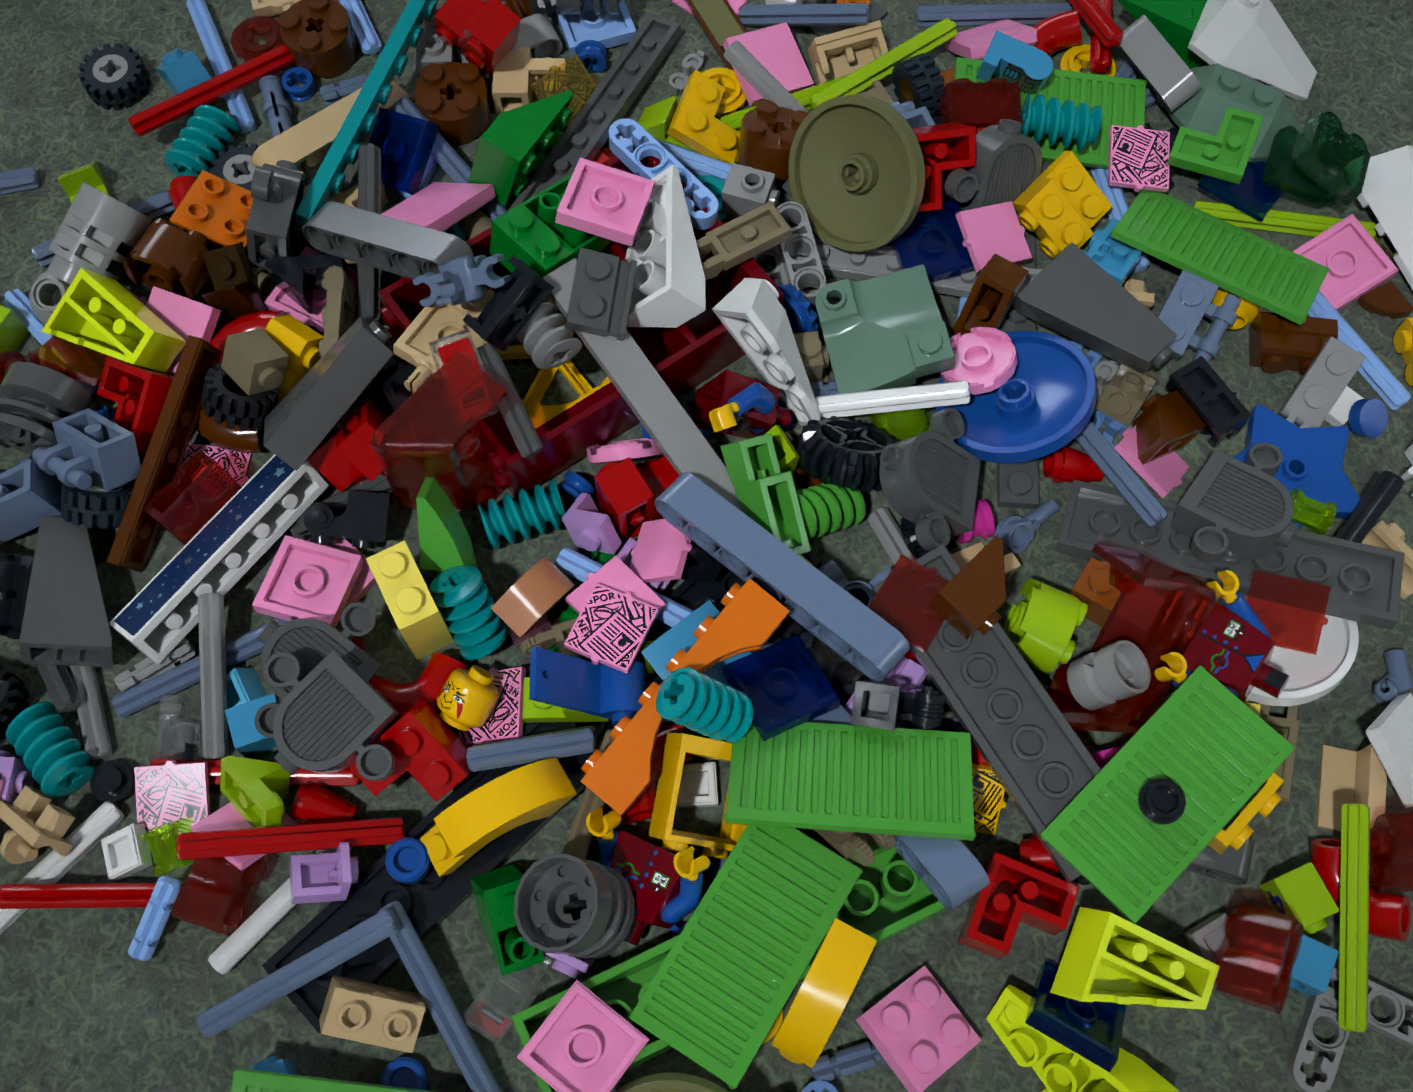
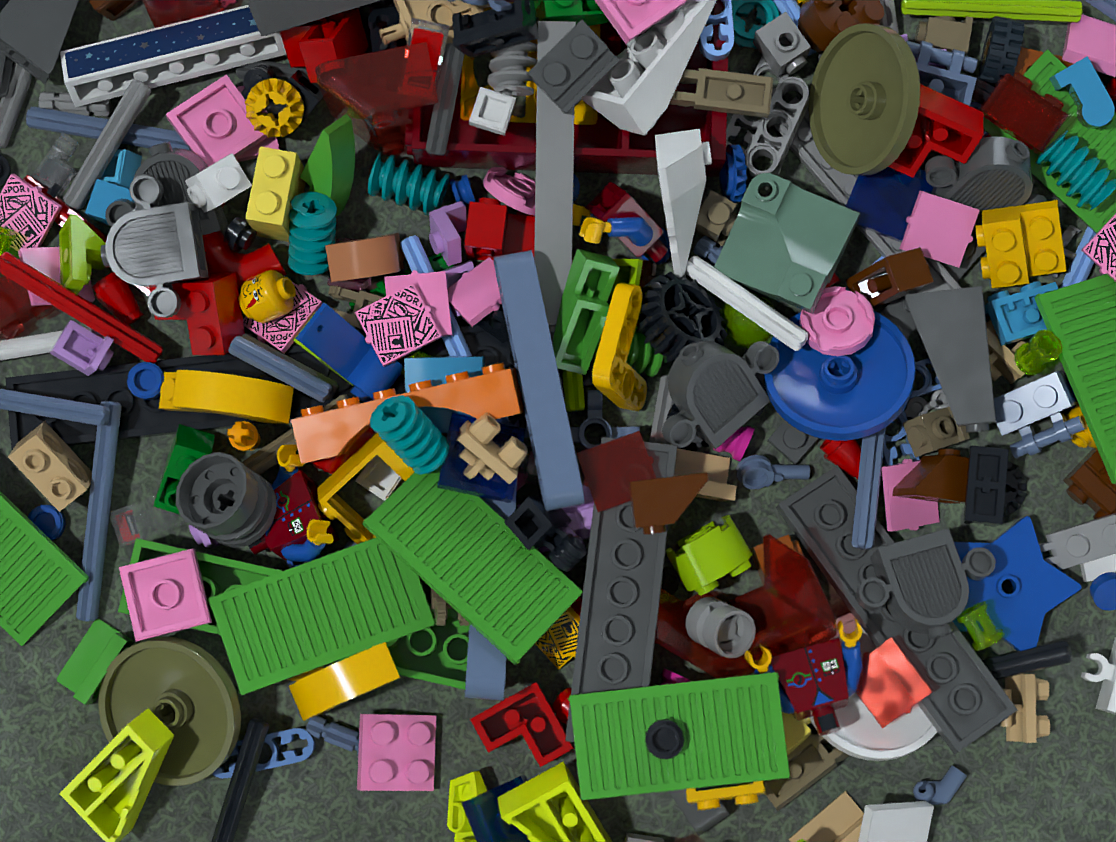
camera: 40 degrees right, 15 degrees up
none -> white bracket [185,153,252,212]
none -> black plate [224,216,257,252]
none -> light orange axle [227,421,261,451]
none -> yellow gear [245,78,304,138]
none -> tan hips [458,413,528,484]
none -> white tile [469,87,516,136]
none -> yellow beam [592,283,647,411]
none -> clear neon green bush [1014,330,1063,375]

